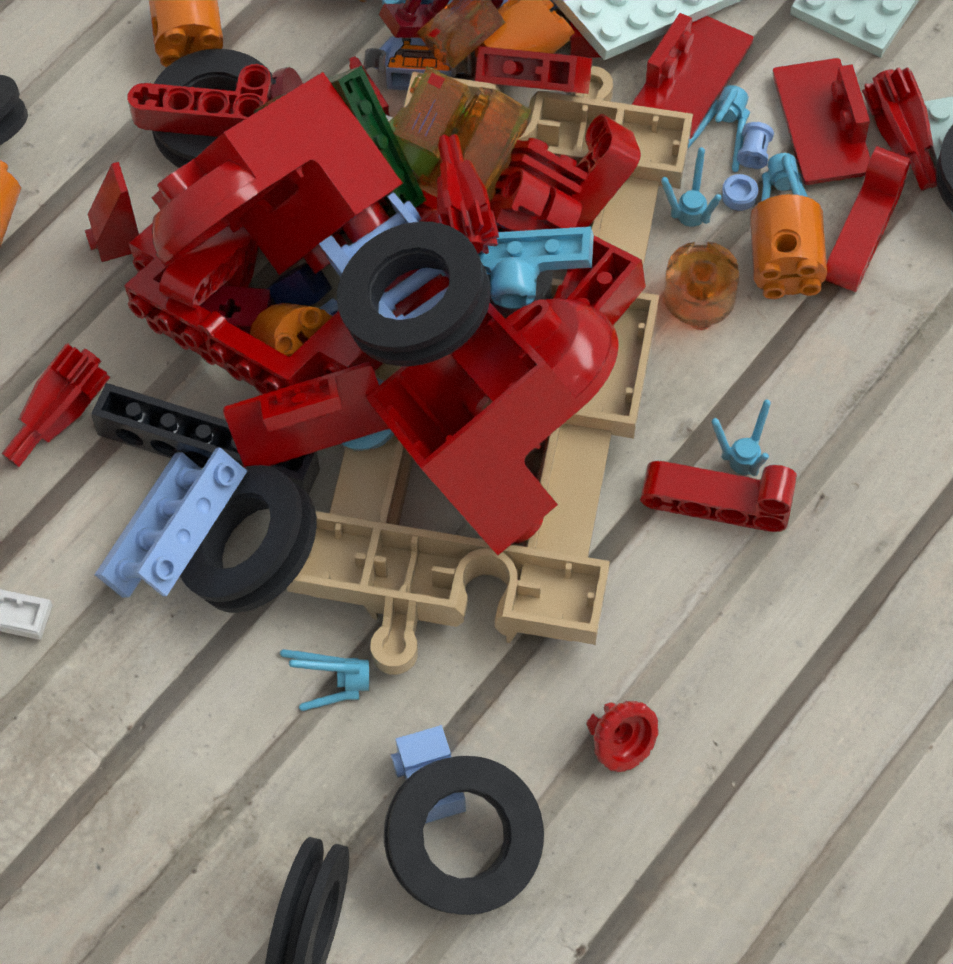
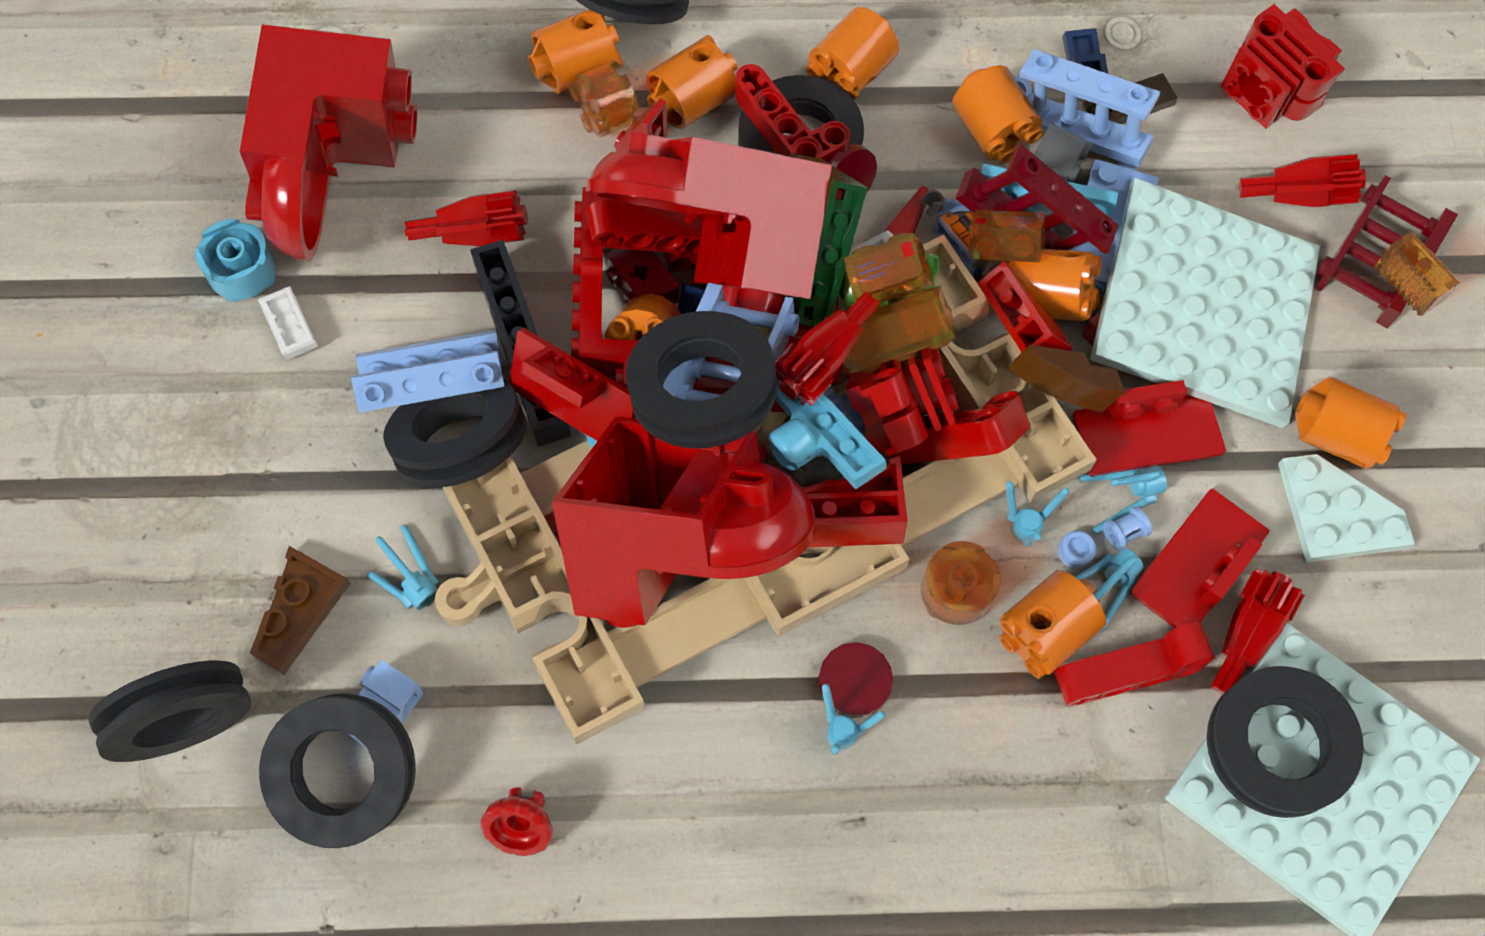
camera: 45 degrees right, 5 degrees up
red beam [640,461,797,532] -> none
none -> reddish brown wing [250,546,351,675]
none -> clear orange brick [568,60,639,138]
none -> orange cylinder [646,35,738,130]
none -> dark red tile [818,642,893,718]
none -> reddish brown slope [1008,345,1125,412]

